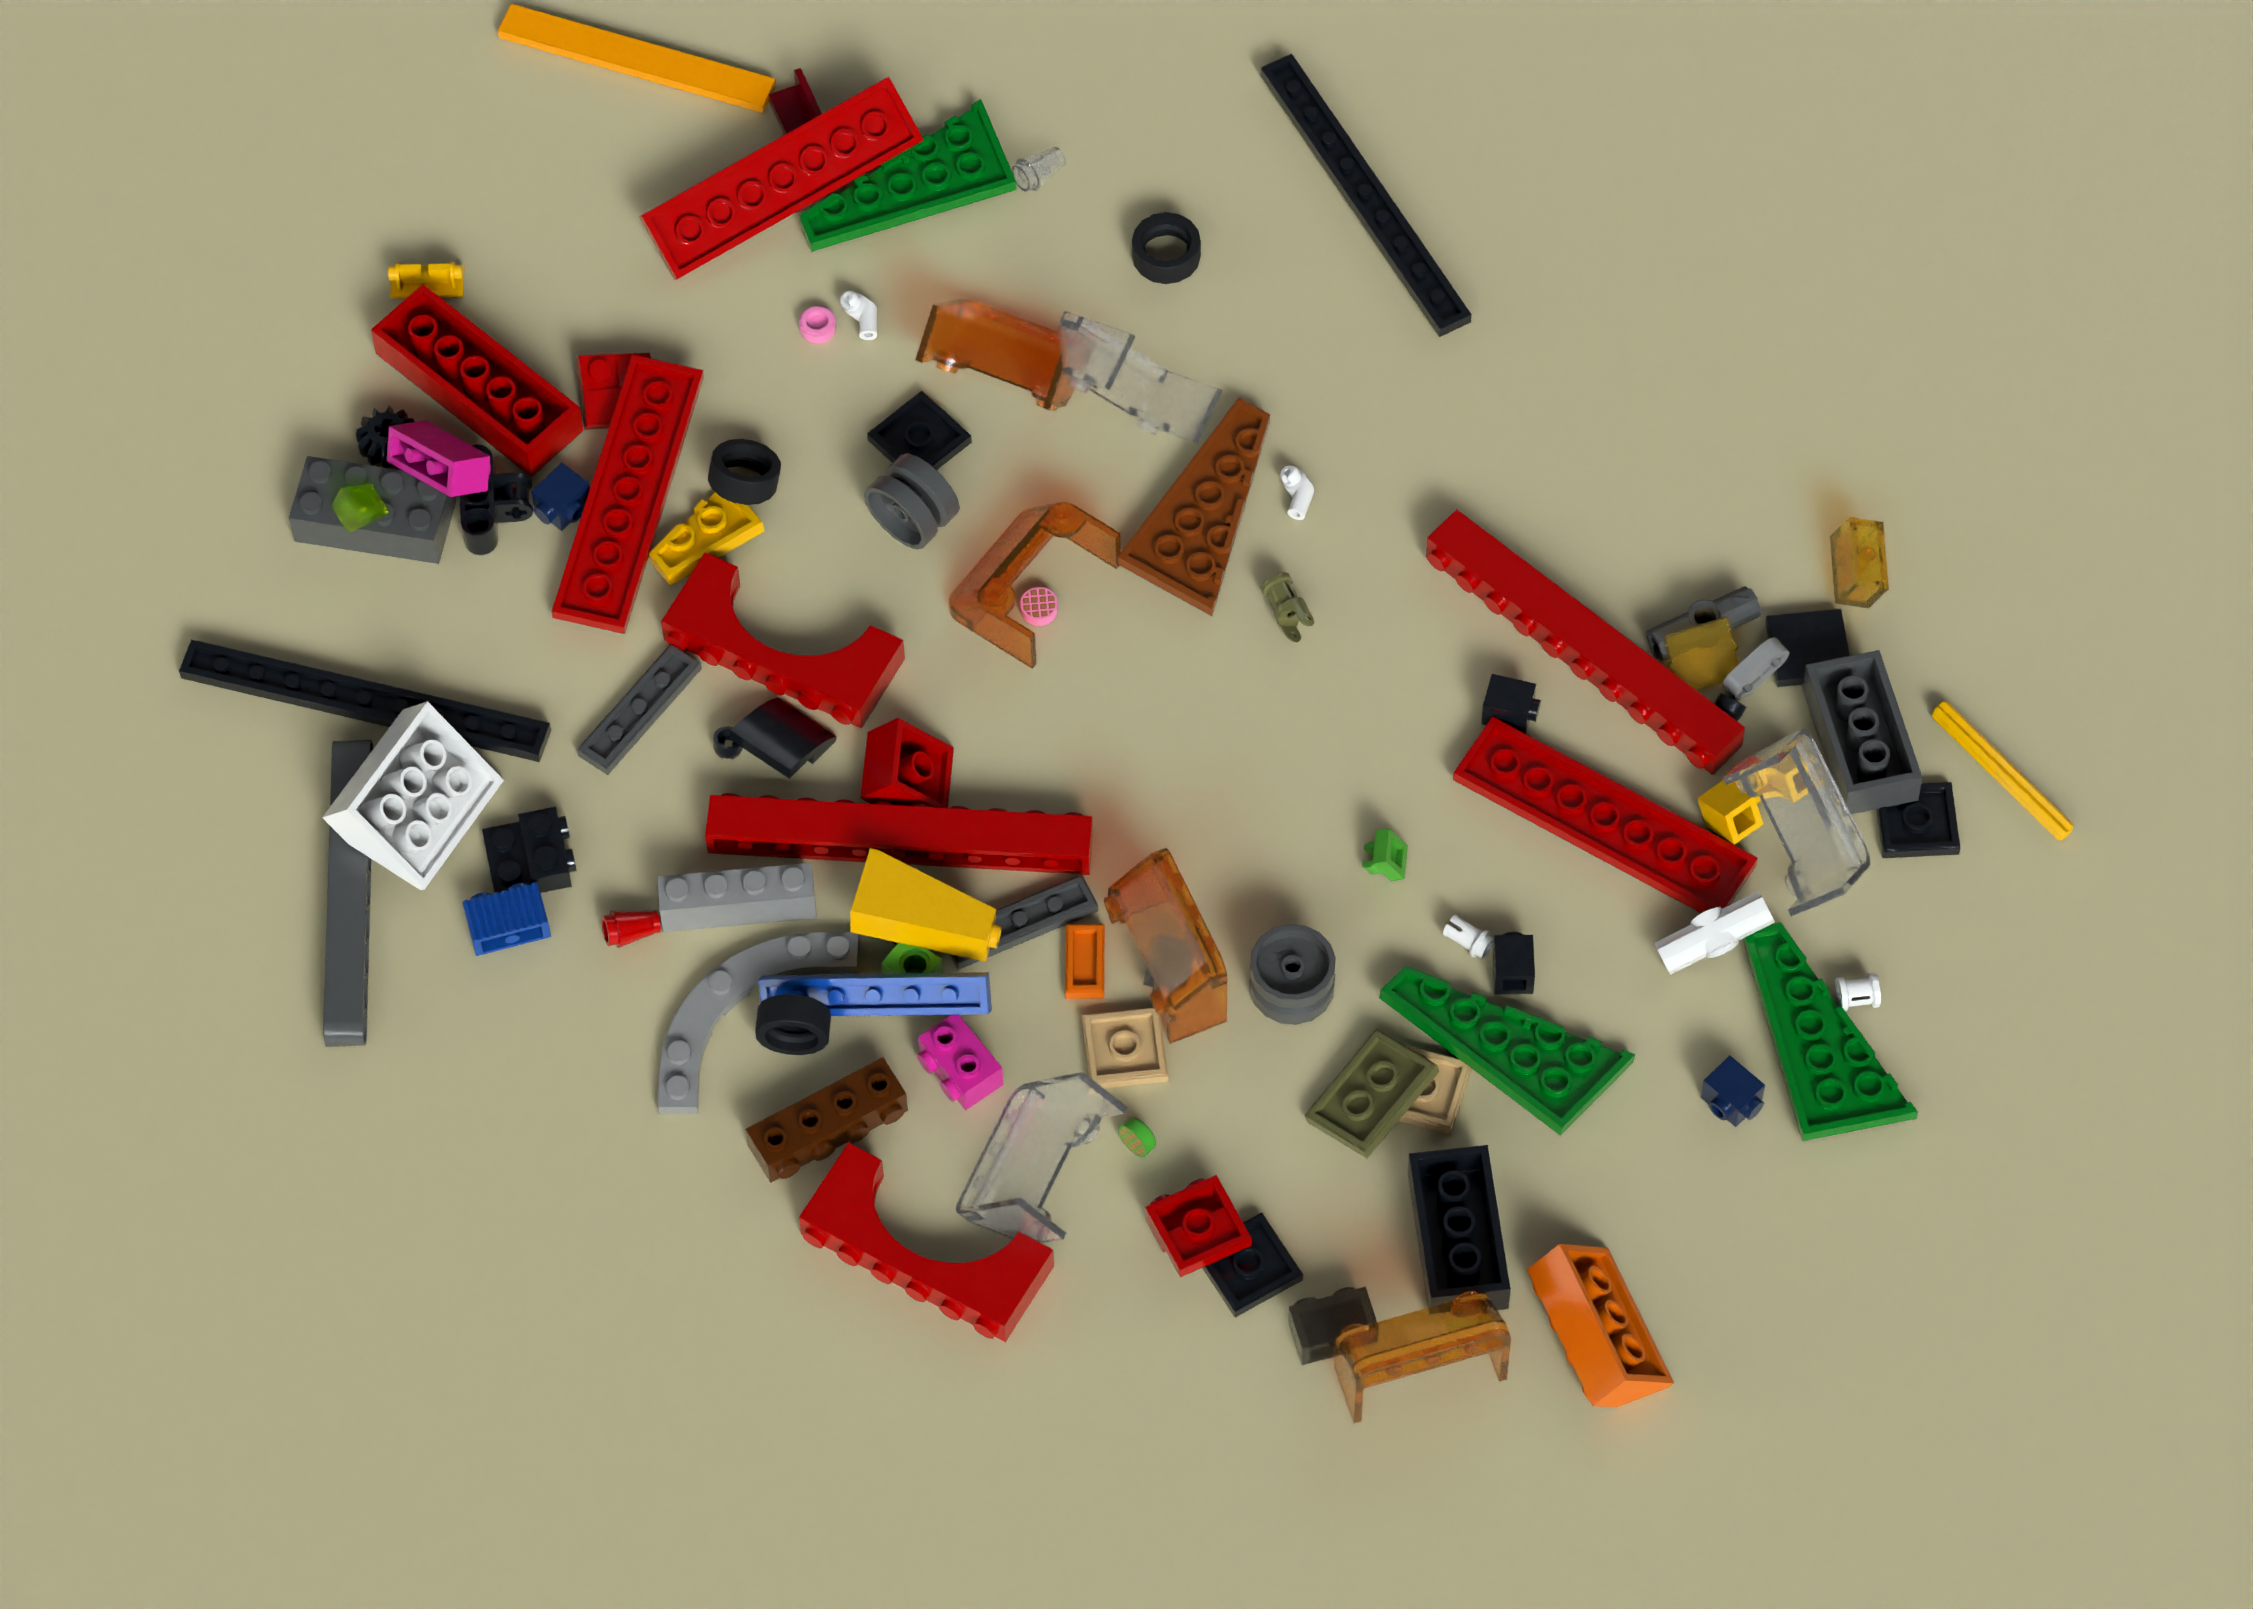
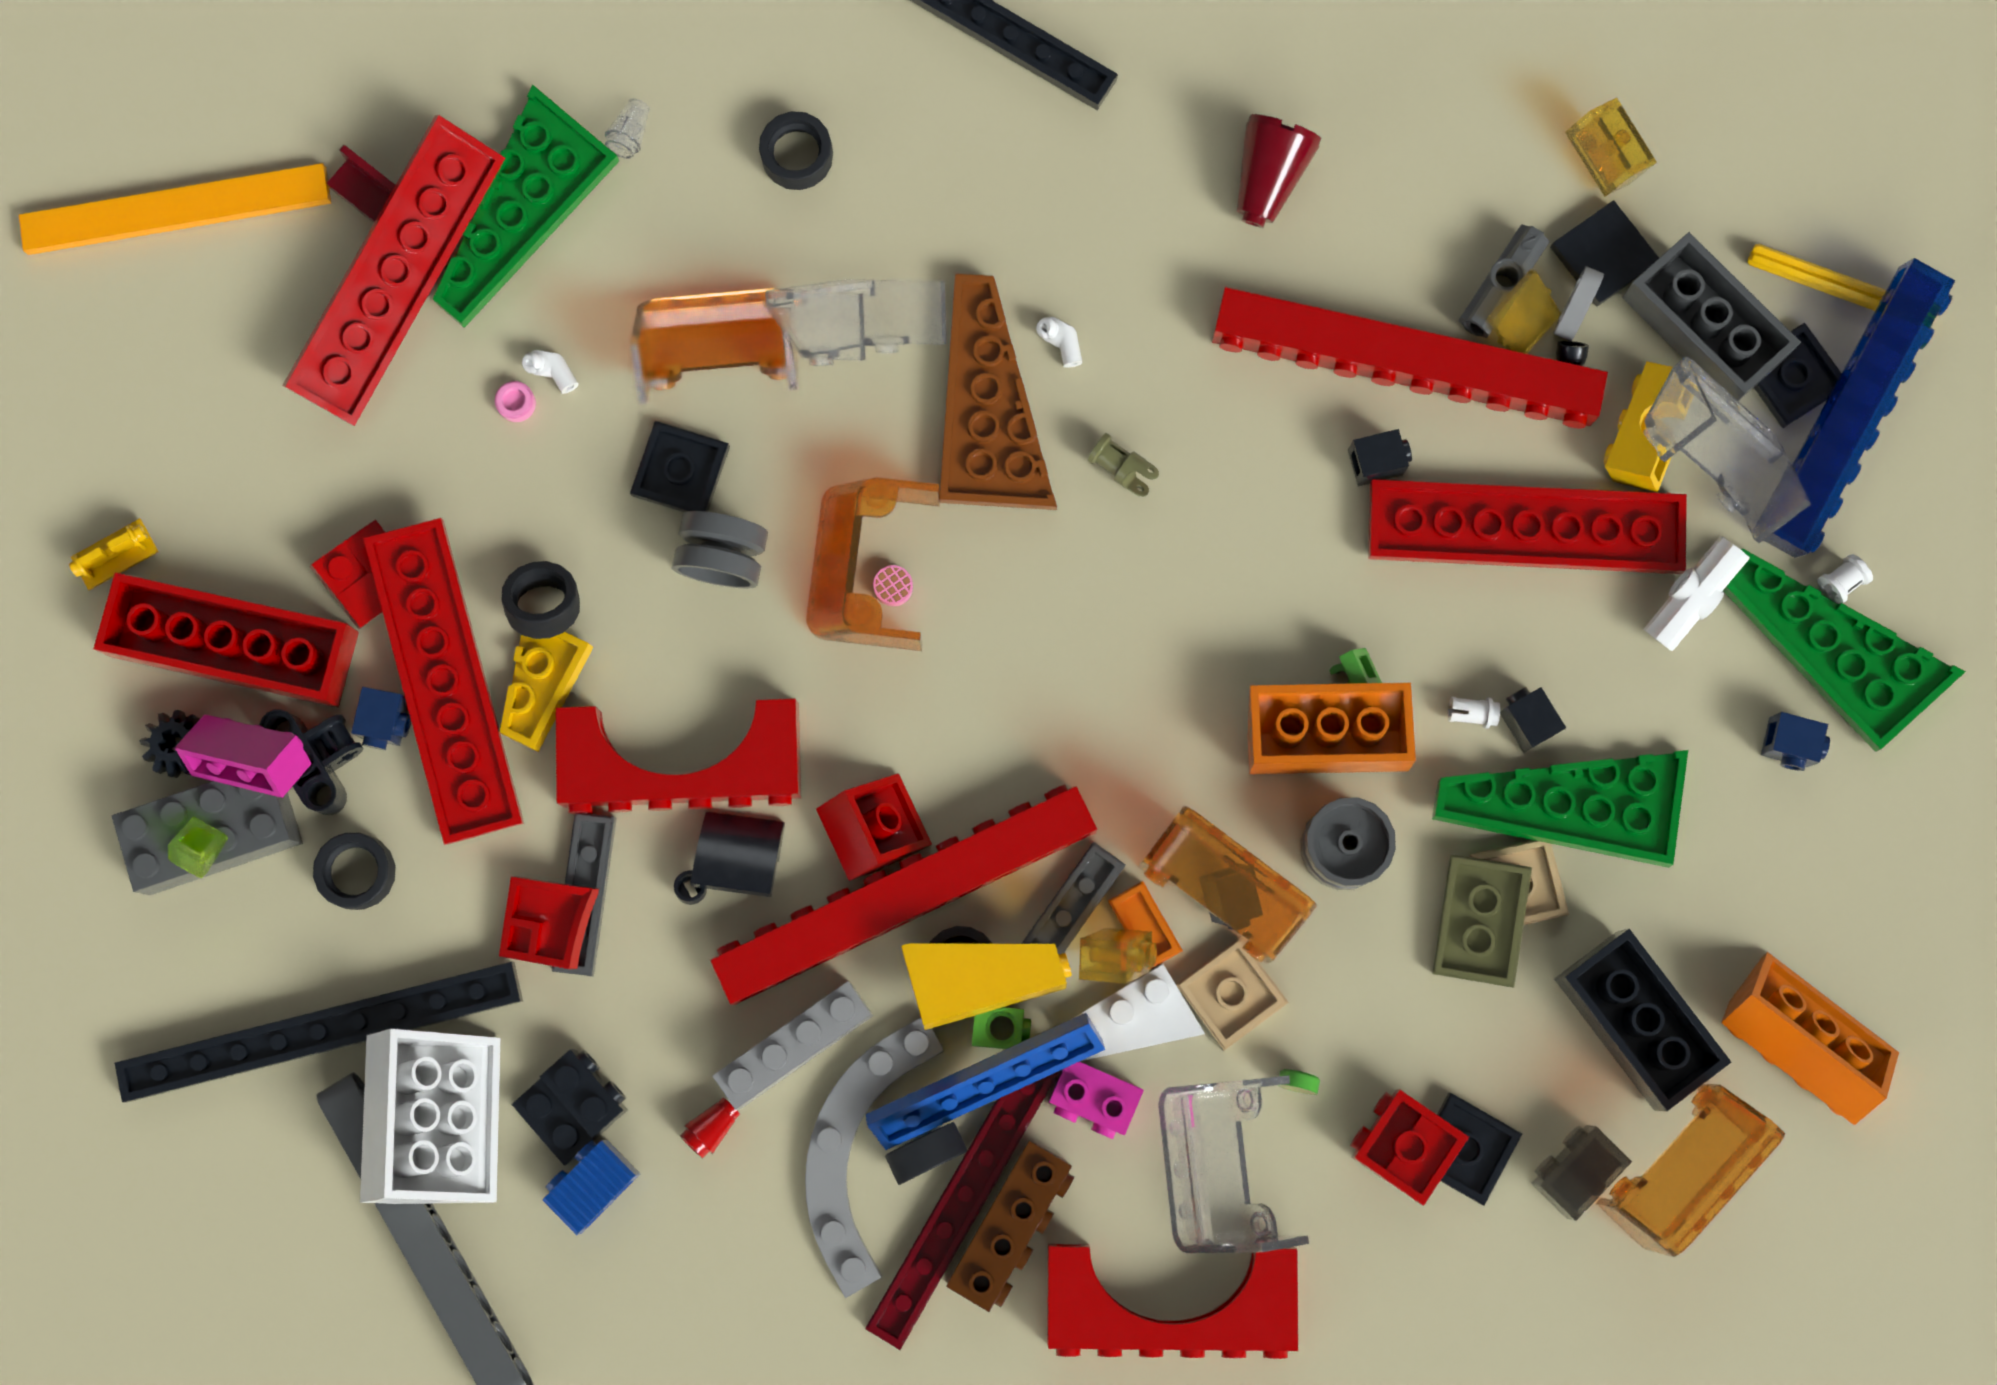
camera: 30 degrees left, 20 degrees up
none -> black tyre [313,833,396,910]
none -> red plate [499,876,599,969]
none -> dark red tile [865,1071,1060,1350]
none -> white wing [1070,964,1205,1061]
none -> clear yellow brick [1079,928,1157,984]
none -> dark red cone [1237,114,1321,228]
none -> orange slope [1247,682,1416,774]
none -> clear blue brick [1754,258,1955,558]

